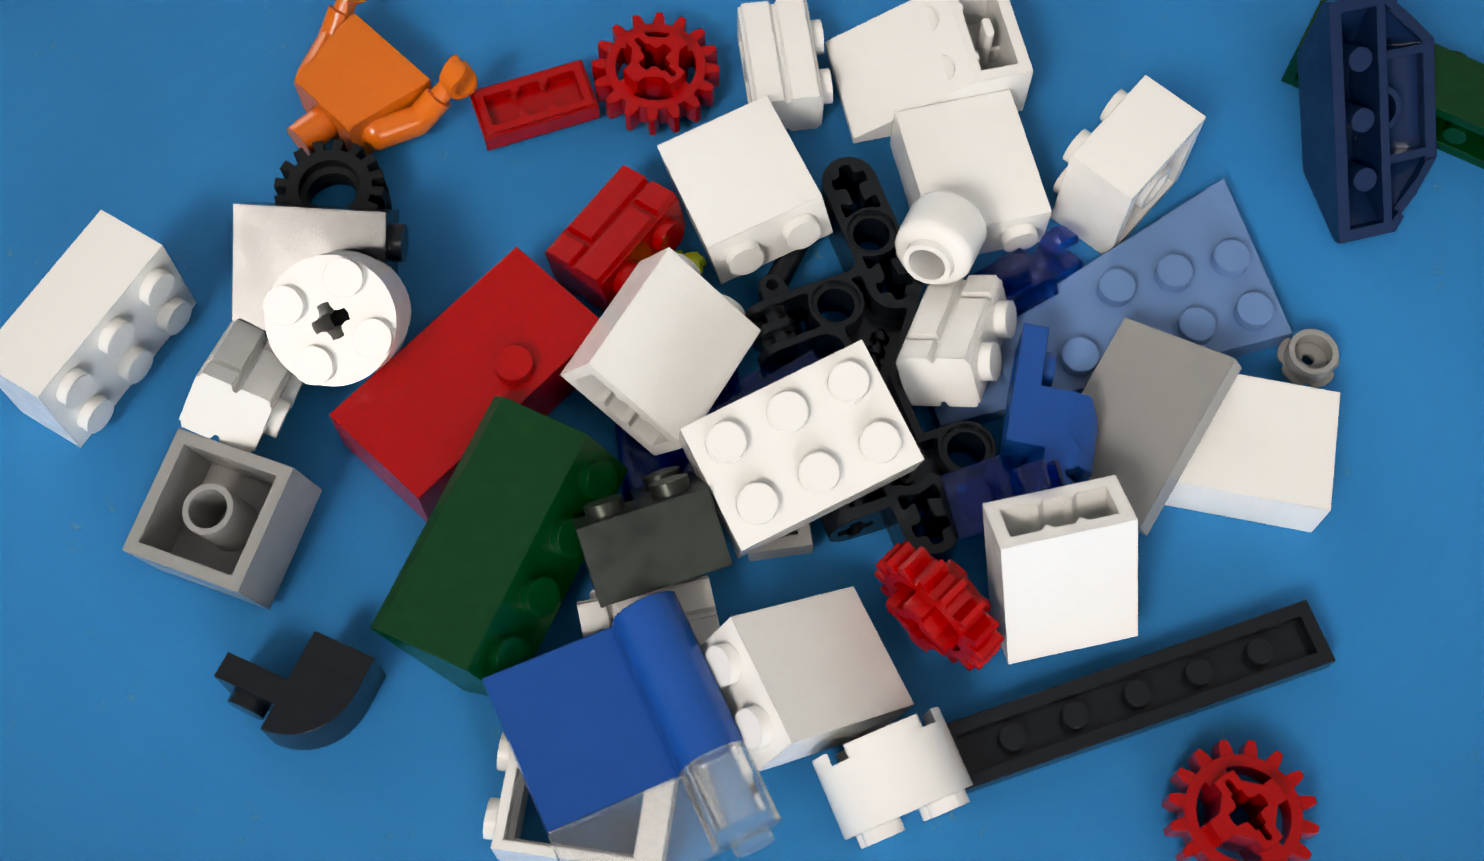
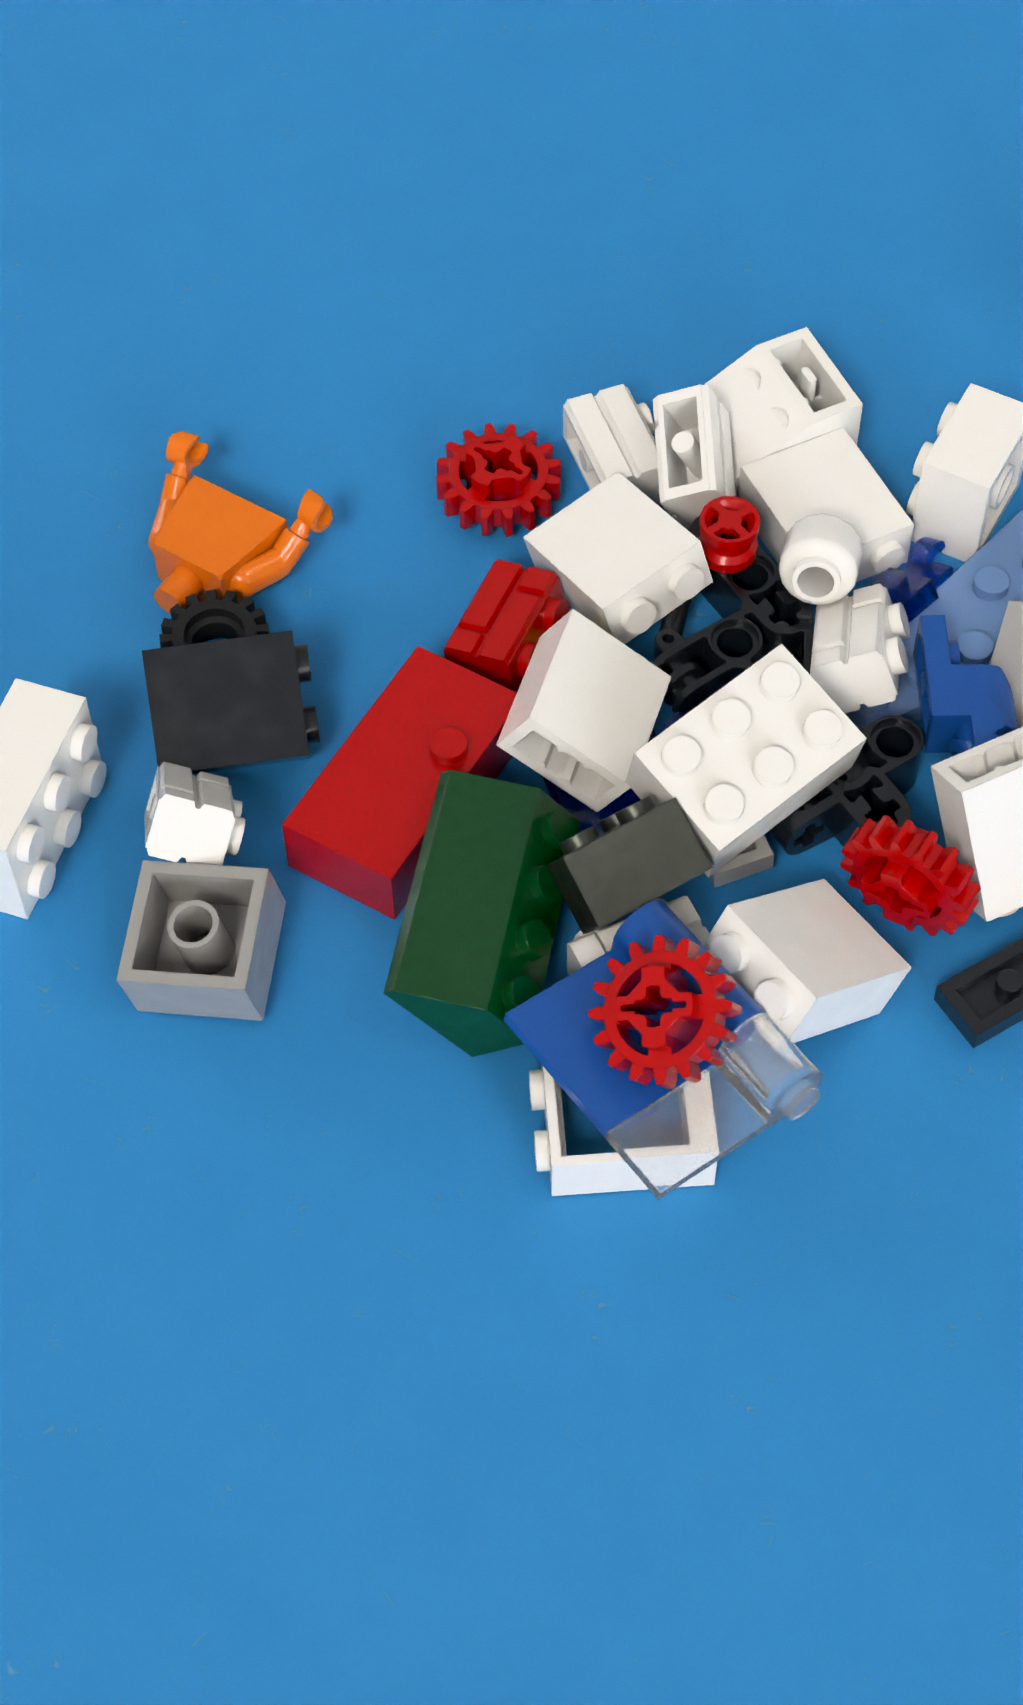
camera: 10 degrees left, 10 degrees down
black brick [214,631,386,750] -> none
white brick [263,250,412,387] -> none
red plate [470,60,600,151] -> none
white brick [812,707,973,849] -> none
clear blue plate [941,455,1065,539] -> none
none -> red gear [588,935,742,1089]
none -> white brick [653,384,736,529]
none -> red wheel [698,496,760,573]

